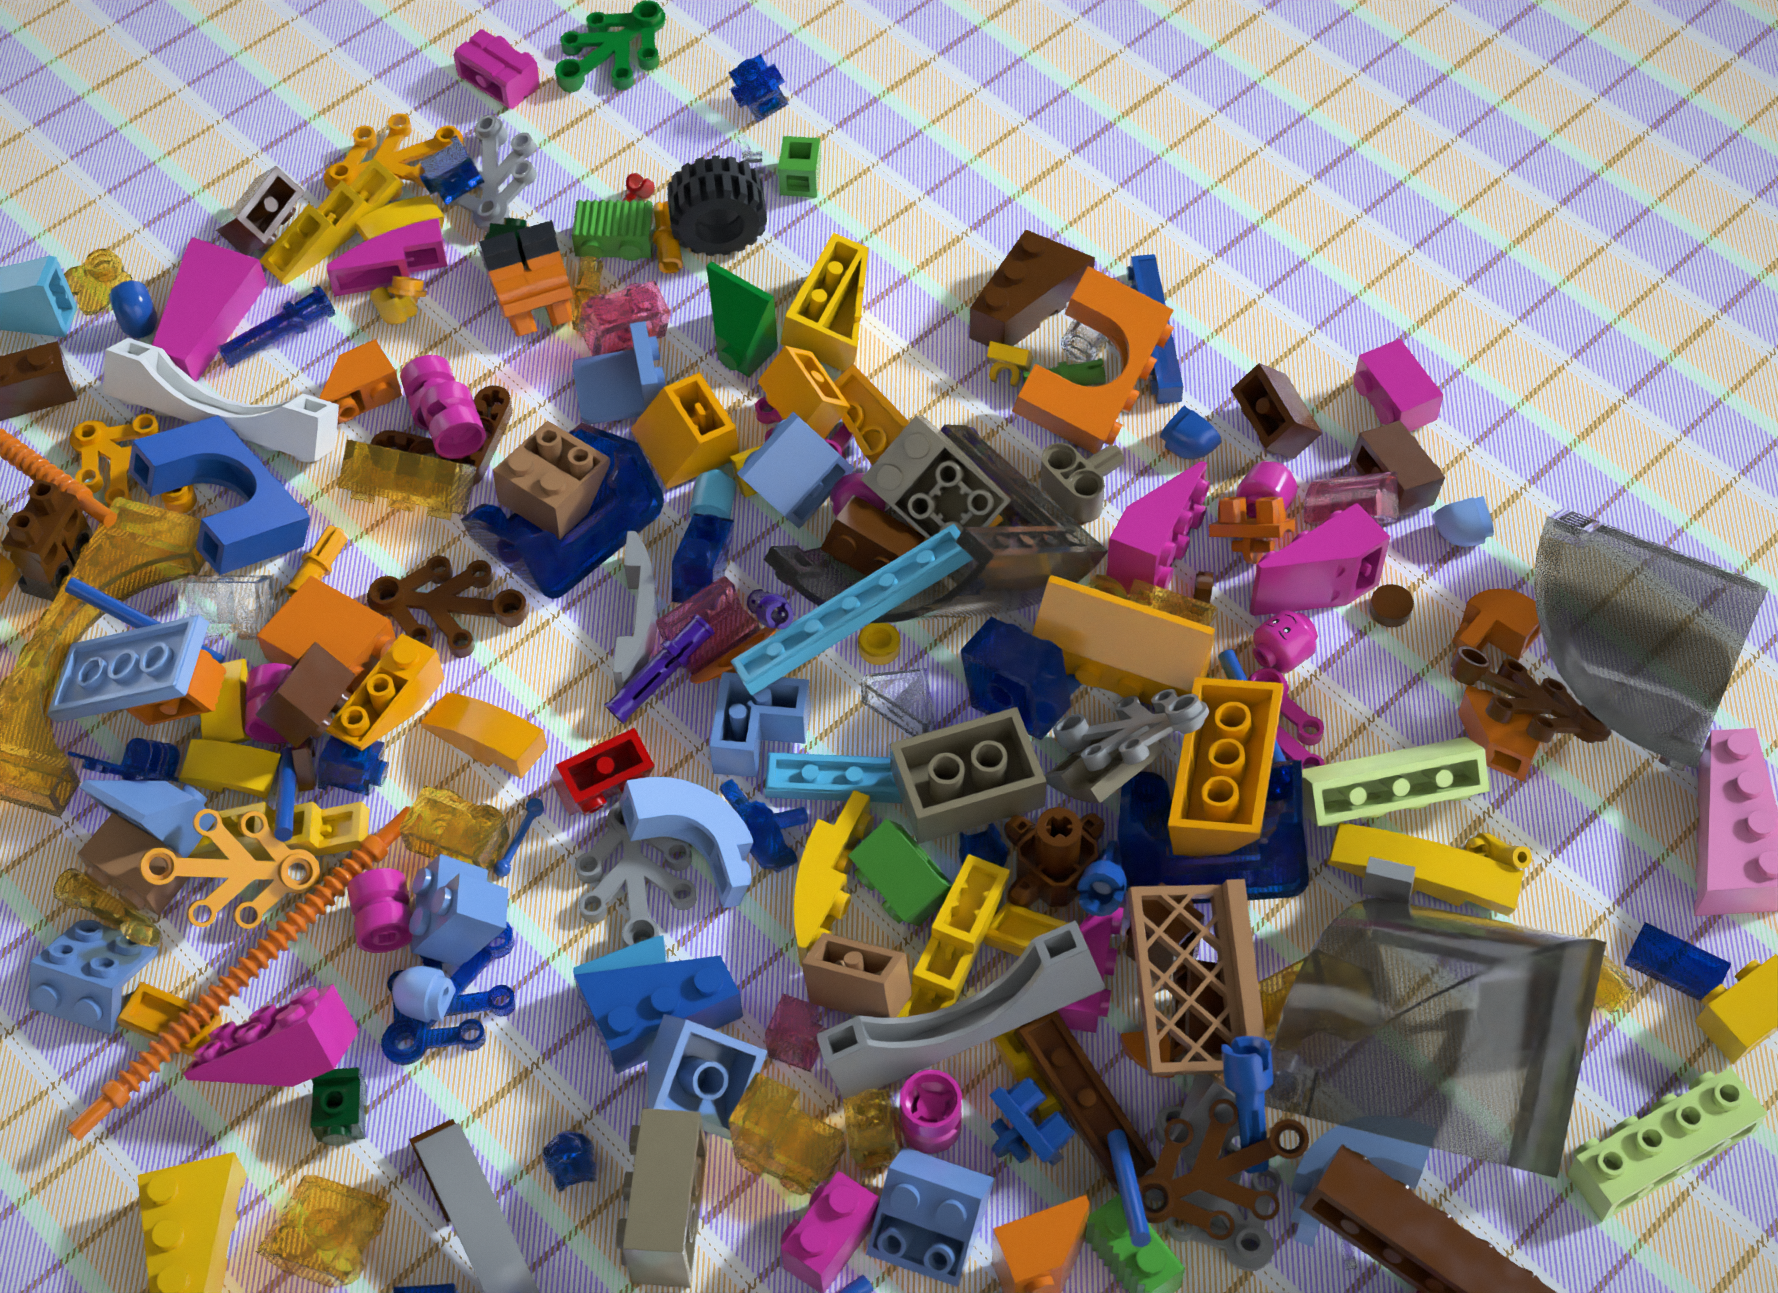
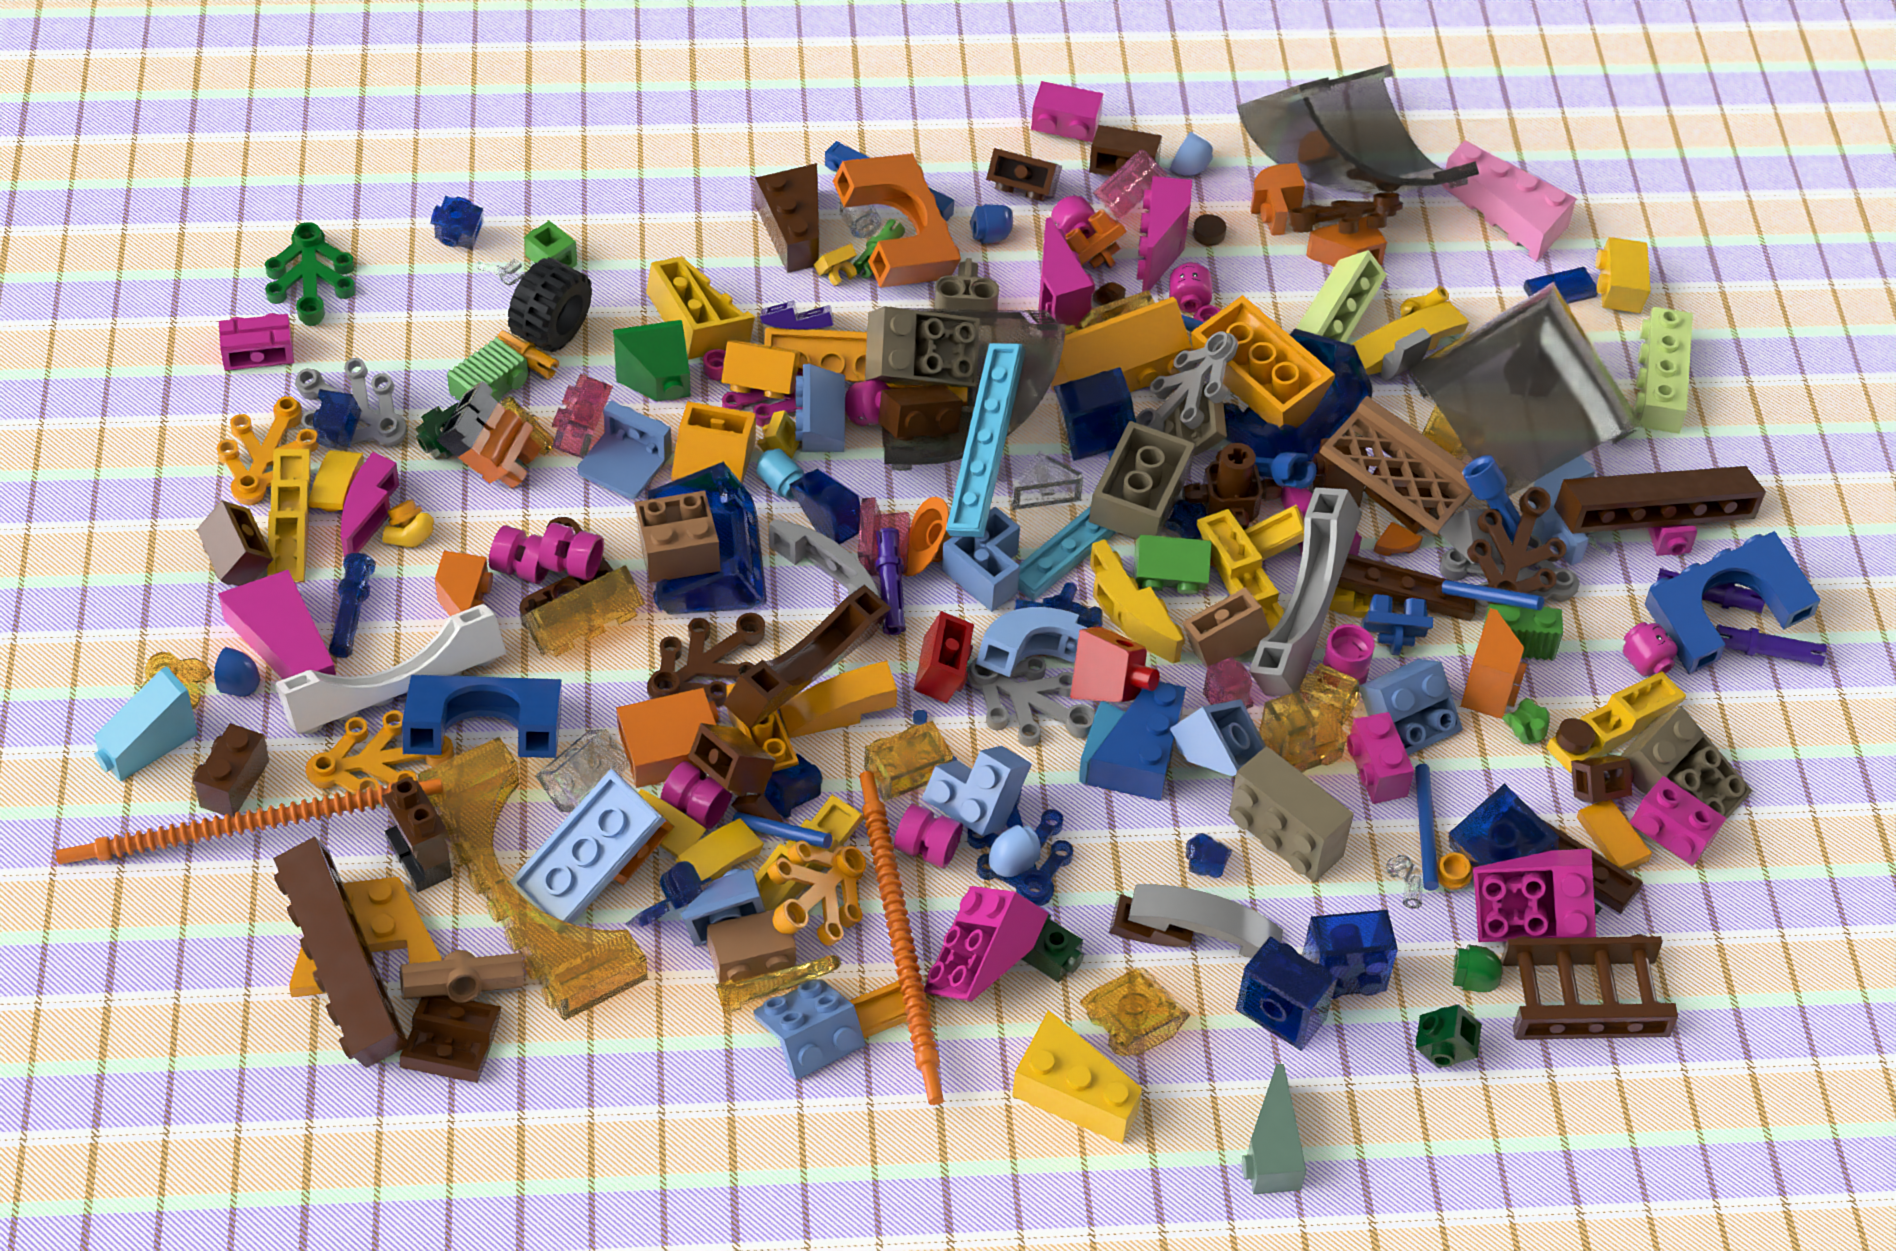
camera: 55 degrees left, 5 degrees down
blue bar [65,577,225,664] -> none
light orange axle [284,525,348,597] -> none
red hand [621,173,655,202] -> none
dark purple pin [747,589,794,629] -> none
none -> reddish brown arch [723,584,891,729]
none -> dark purple slope [760,300,834,330]
none -> torso [1070,626,1160,702]

